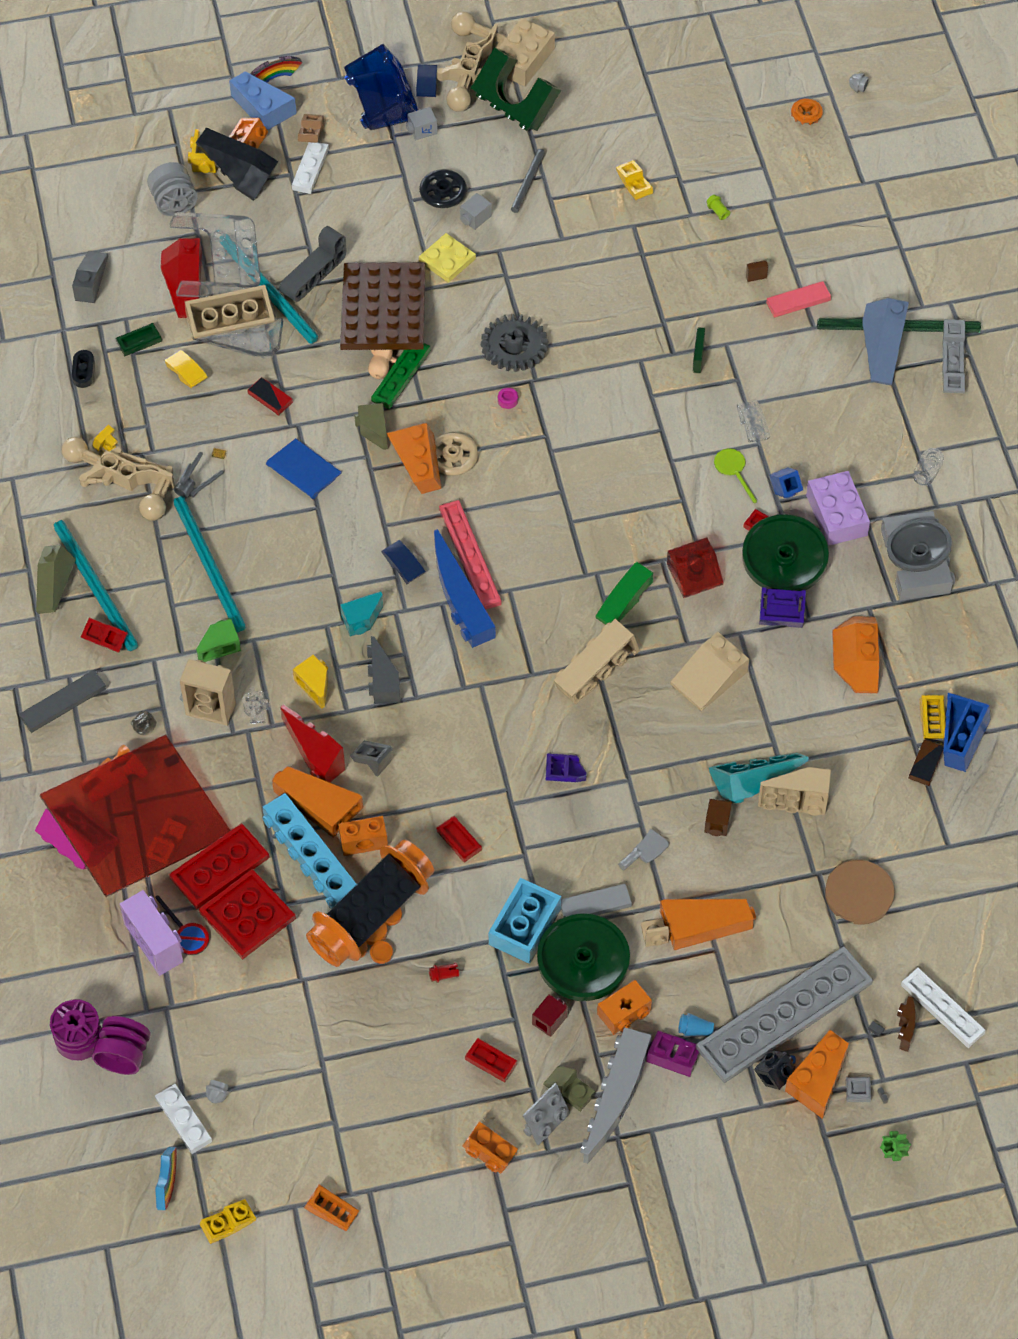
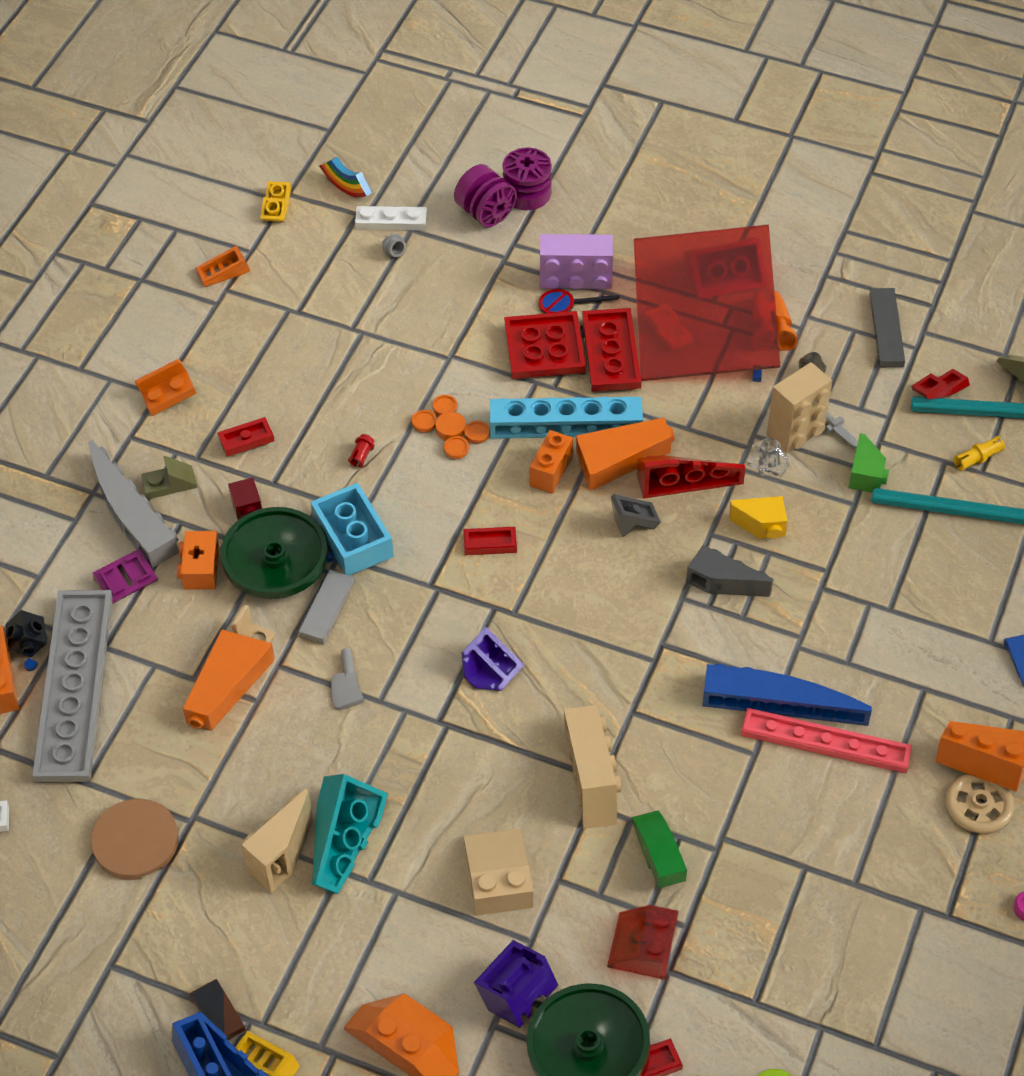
camera: 125 degrees right, 5 degrees down
brick [306,840,434,967] -> none
teal slope [340,591,383,636] -> none
dark blue slope [381,540,426,585] -> none
light grey hinge [523,1083,570,1145] -> none
dark azure cone [678,1013,714,1036] -> none
reddish brown brick [704,799,732,836] -> none
none -> yellow pin [953,436,1005,471]

